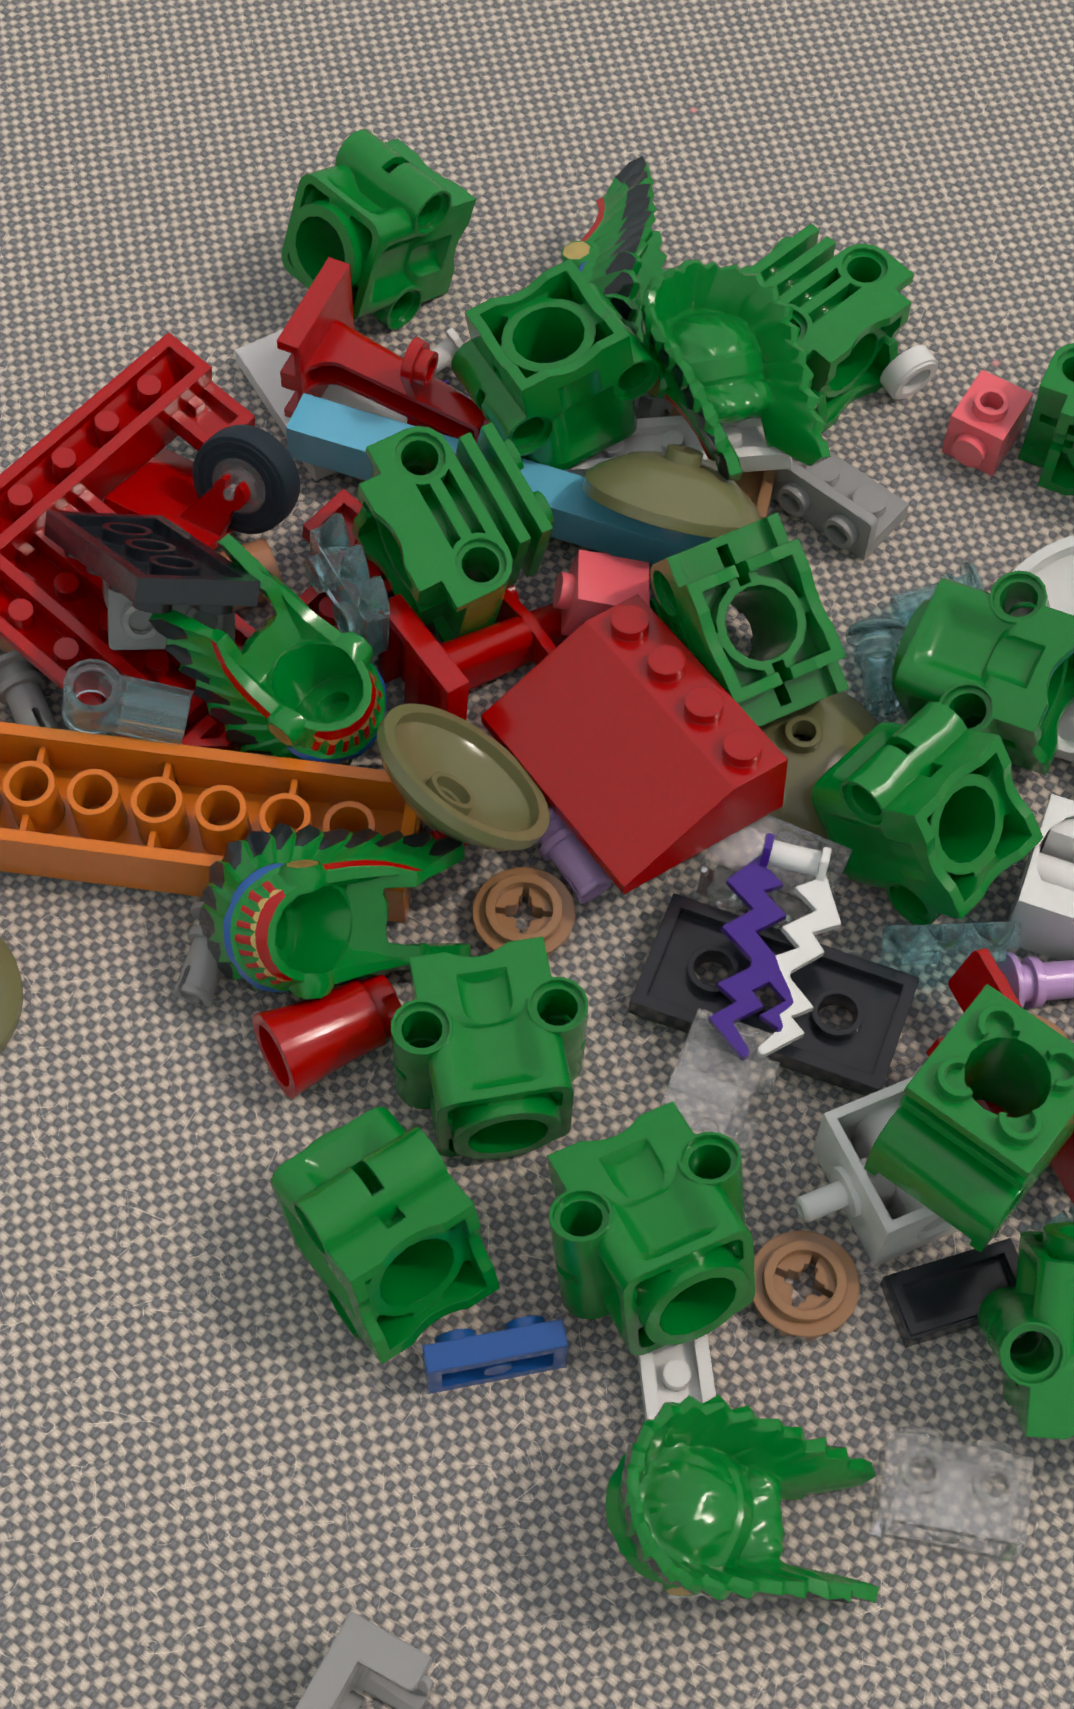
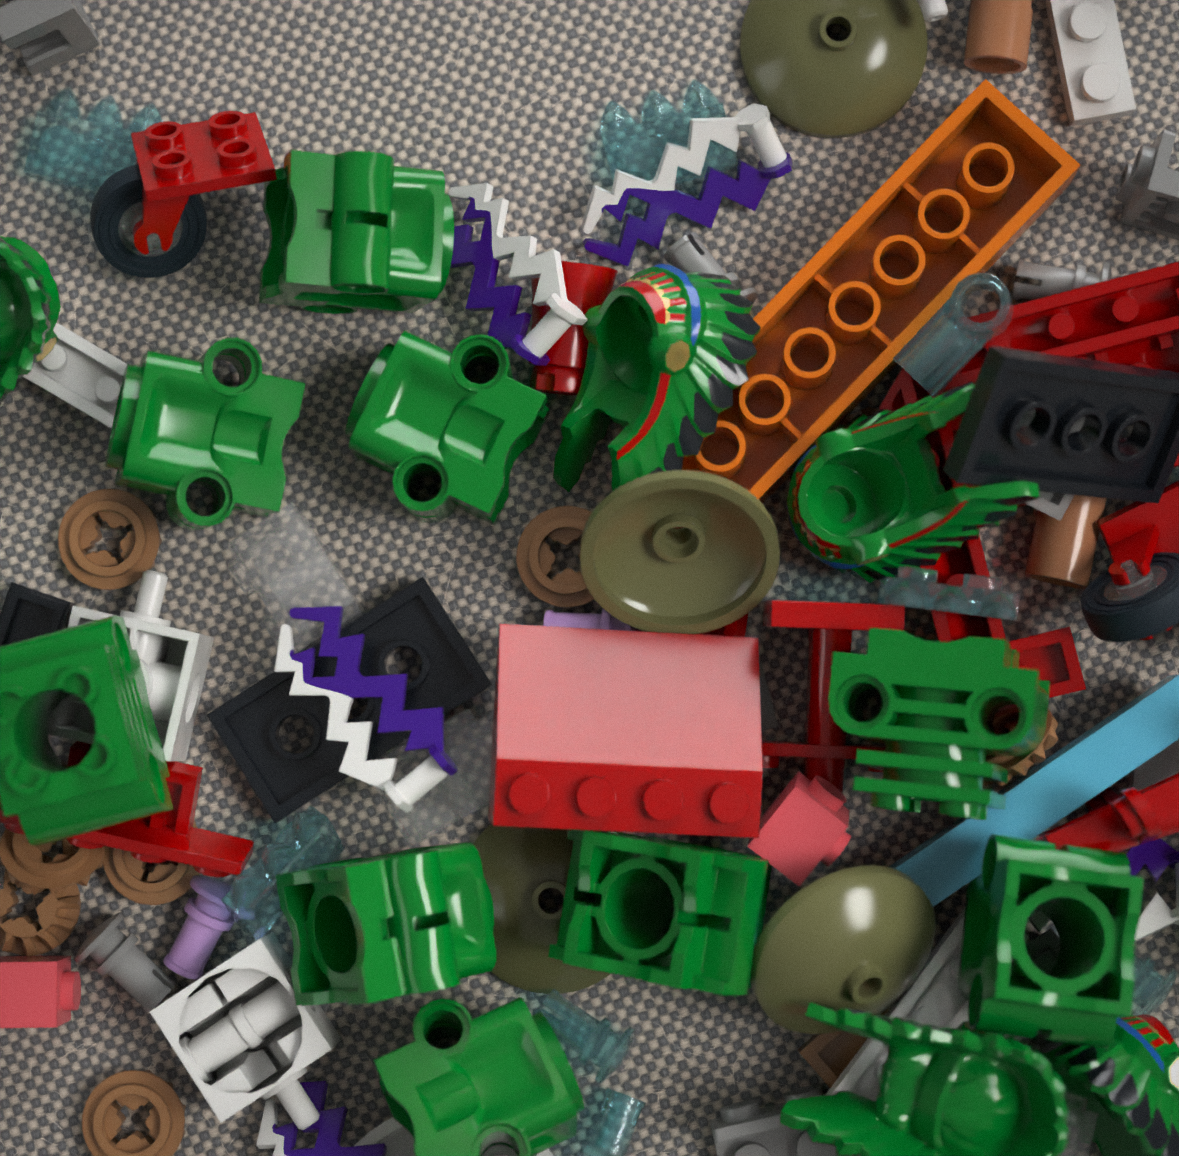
camera: 135 degrees right, 25 degrees up
blue plate [422,1315,568,1394] -> none
none -> clear light blue plate [24,87,163,191]
none -> red plate [90,111,277,278]
none -> piece [449,183,588,366]
none -> piece [581,103,792,267]
none -> clear light blue plate [600,79,738,185]

